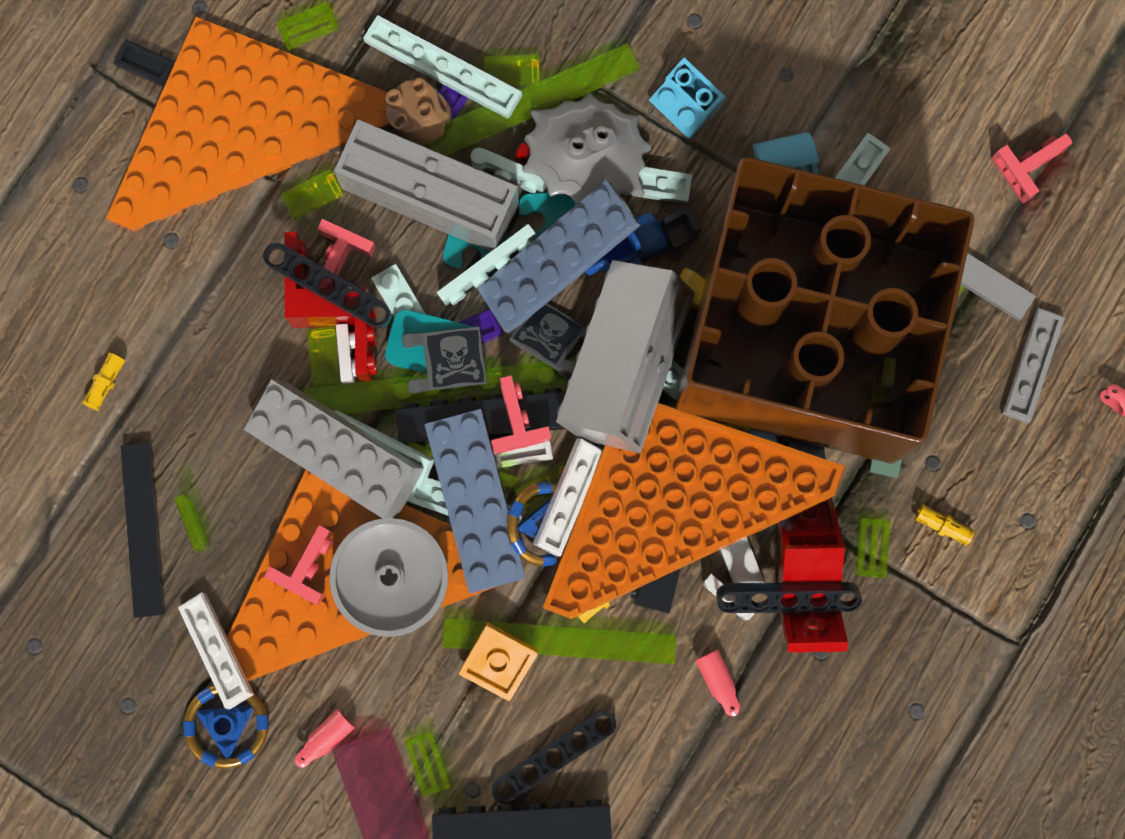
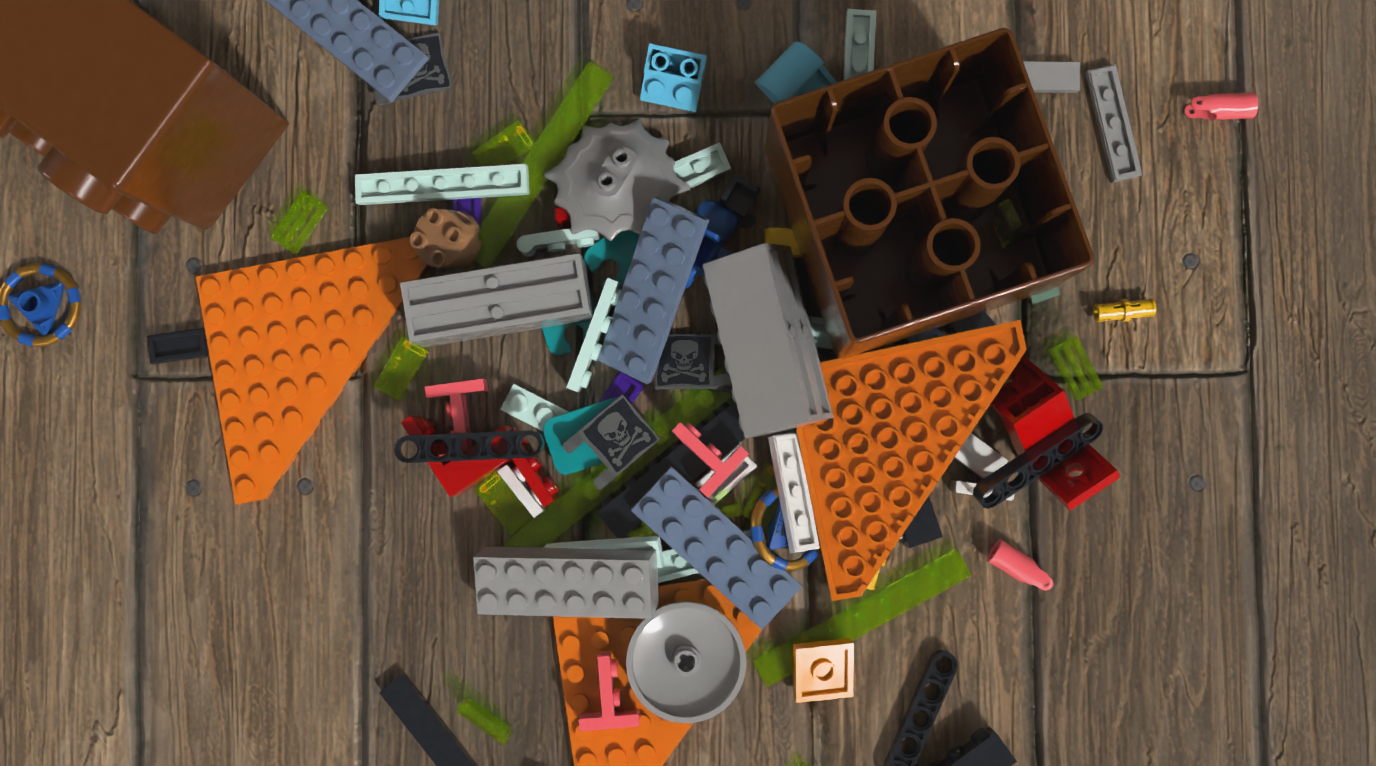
camera: 30 degrees left, 5 degrees up
yellow pin [82,352,125,411] -> none

